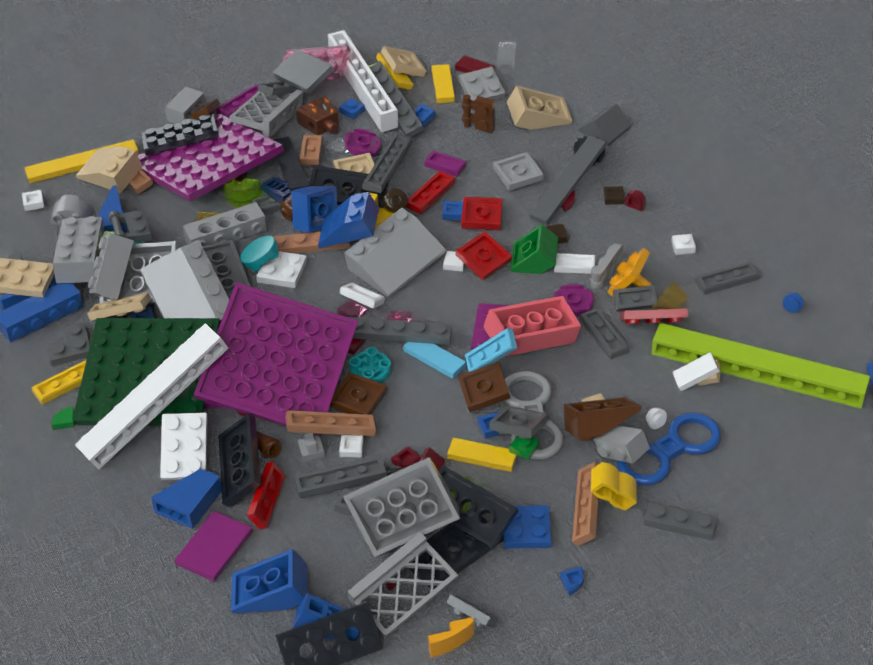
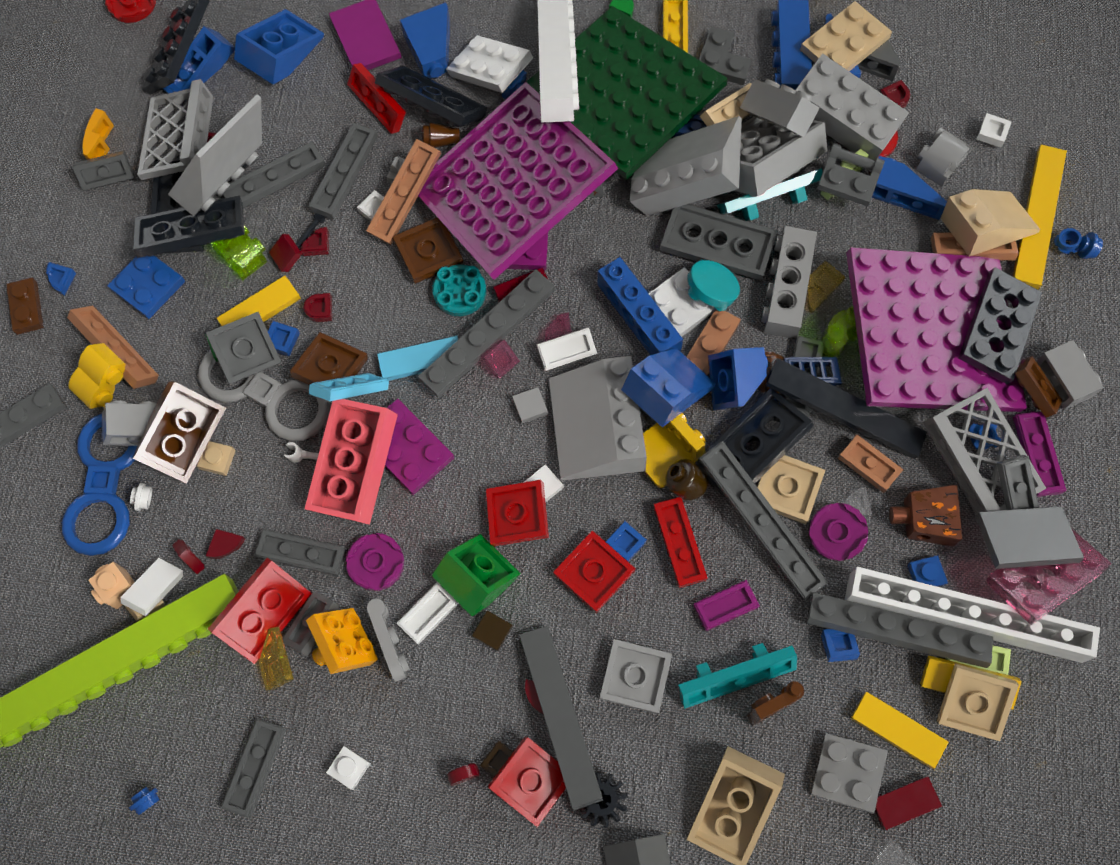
camera: 130 degrees right, 25 degrees up
none -> reddish brown plate [6,277,44,335]
none -> light nougat brick [88,562,135,609]
none -> dark red tile [172,539,205,574]
none -> dark red tile [206,529,245,559]
none -> white hand [284,442,319,463]
none -> dark red tile [303,293,332,322]
none -> plate [487,736,566,827]
none -> light grey tile [512,387,548,424]
none -> blue brick [597,257,683,355]
none -> teal hinge [678,643,797,709]
none -> dark red tile [879,80,911,108]
none -> blue plate [1054,228,1082,254]
none -> blue plate [1078,232,1103,259]

